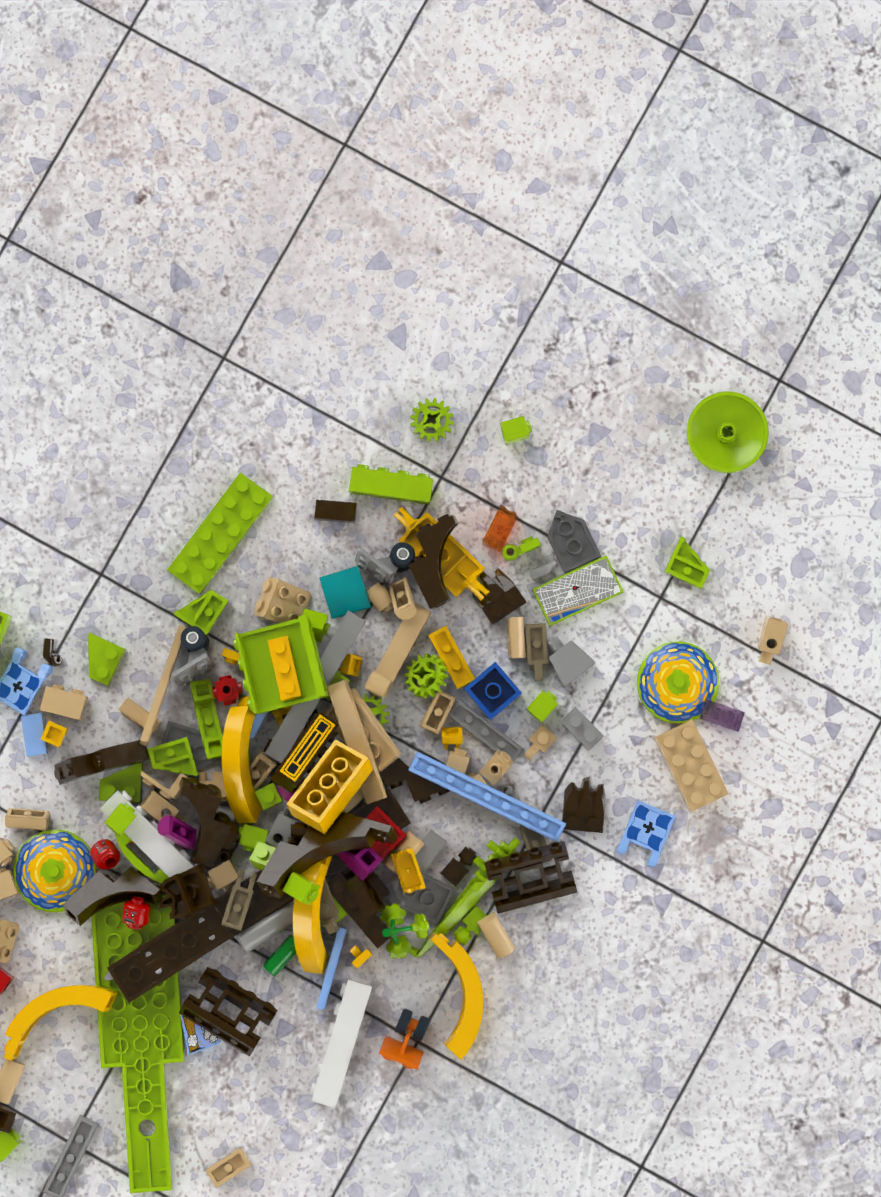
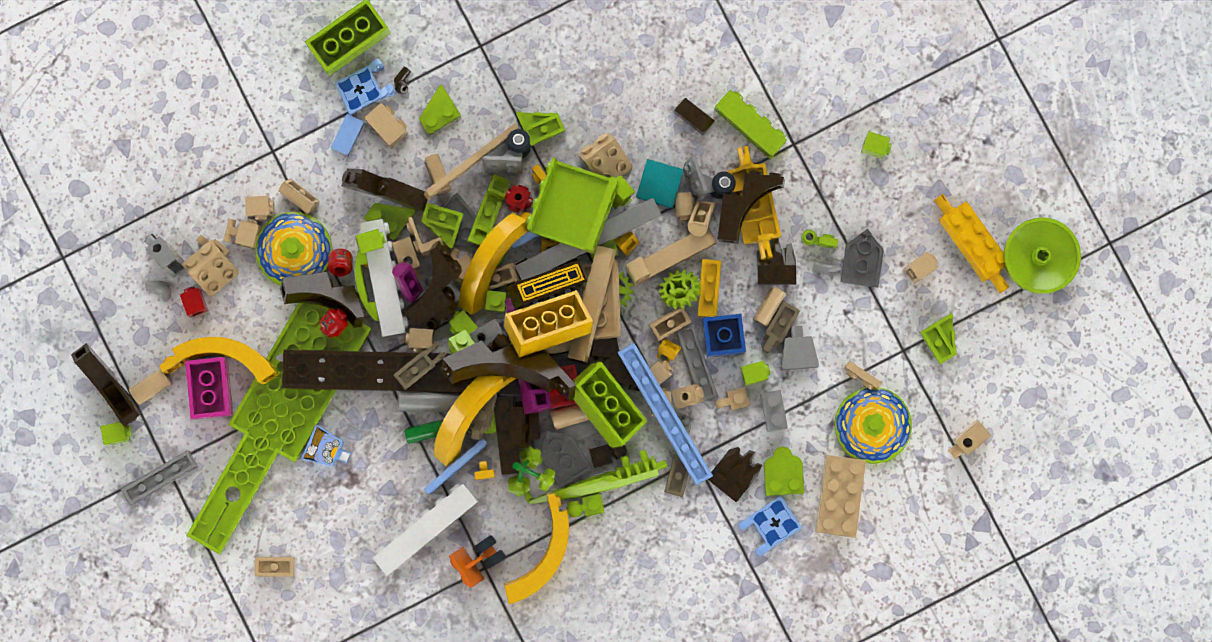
camera: 30 degrees right, 0 degrees up
yellow tile [41,721,68,748] -> none
dark brown plate [159,865,216,919] -> none
lime plate [167,472,273,595] -> none
dark brown fence [179,967,278,1057] -> none
yellow plate [267,636,302,701] -> none
lime brick [282,872,321,905] -> none
yellow hinge [391,847,426,894] -> none
lime gear [410,398,454,443] -> none
tan brick [477,912,515,958] -> none
clear orange hinge [482,505,518,553] -> none
dark brown fence [484,841,578,914] -> none
tile [532,555,623,627] -> none
clear purple tile [699,700,745,732] -> none
none -> dark pink brick [185,357,233,420]
none -> lime brick [573,362,647,448]
none -> lime plate [764,446,805,496]
none -> tan plate [844,361,882,390]
none -> tan brick [904,252,939,284]
none -> yellow plate [933,193,1010,294]

